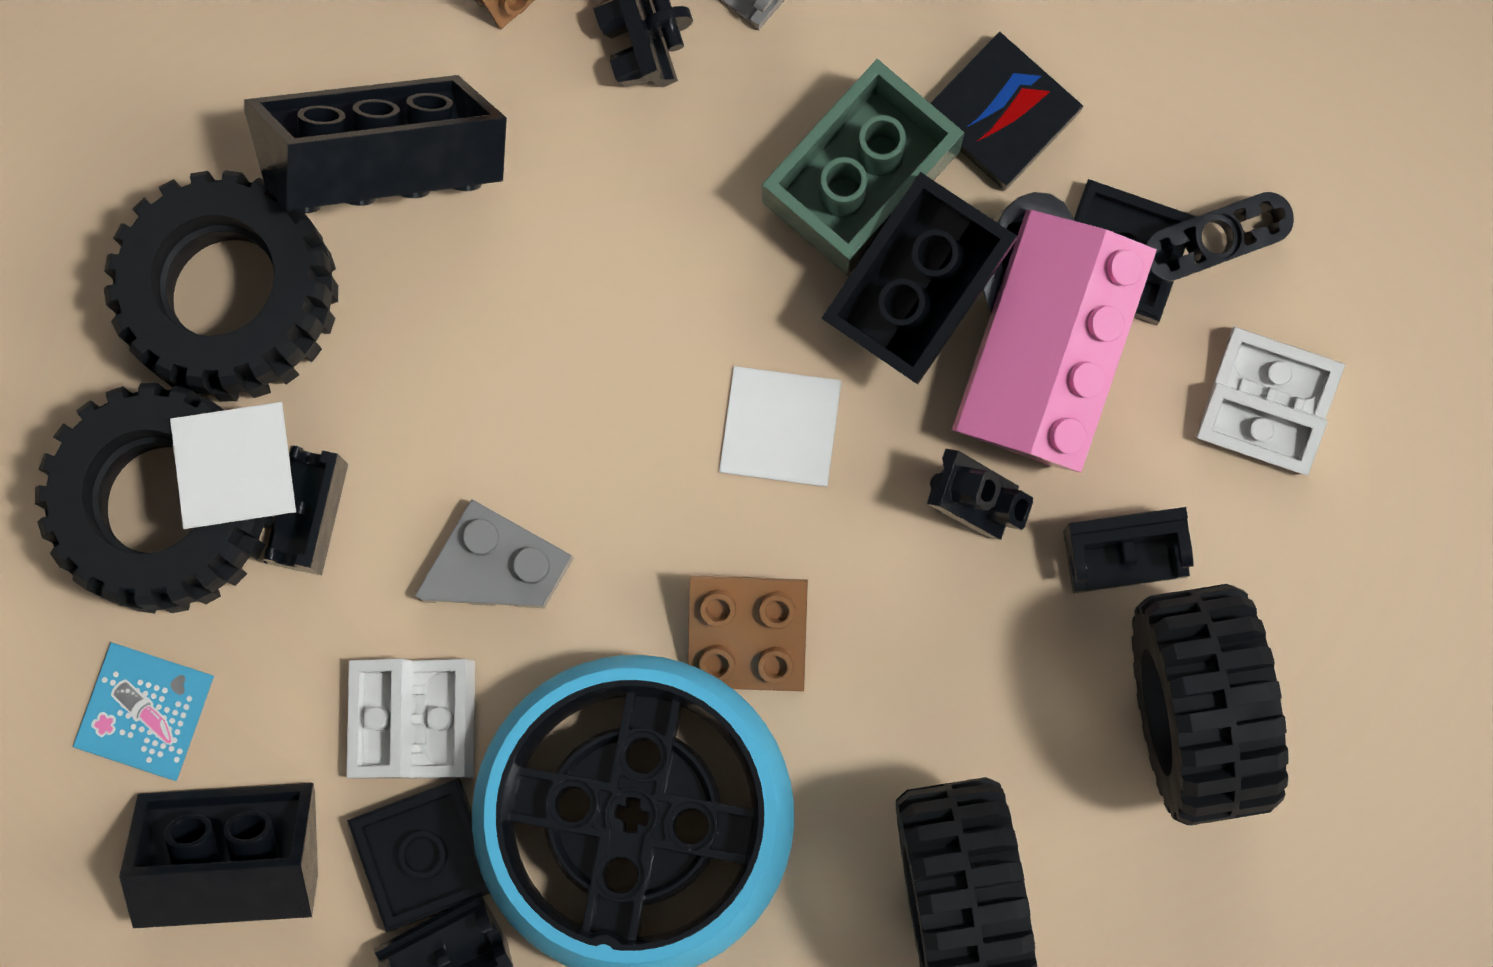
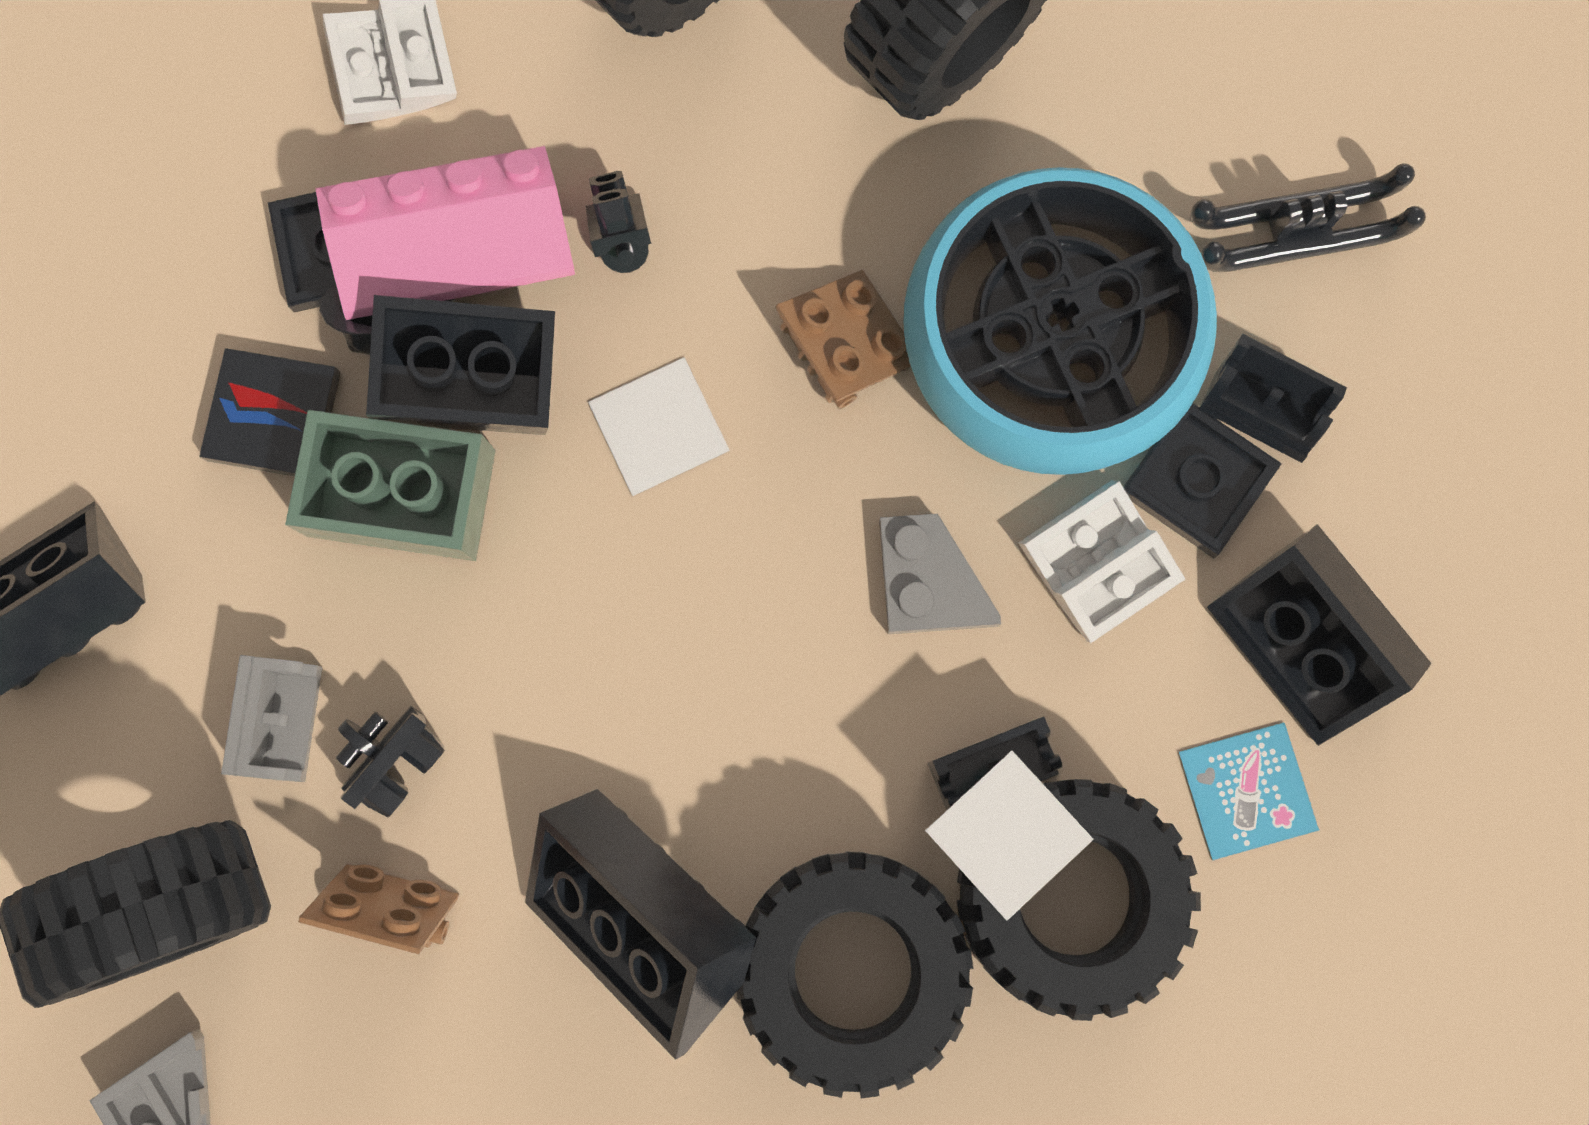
camera: 125 degrees left, 0 degrees up
black hinge [1063,507,1194,594] -> none
black beam [1139,192,1294,284] -> none

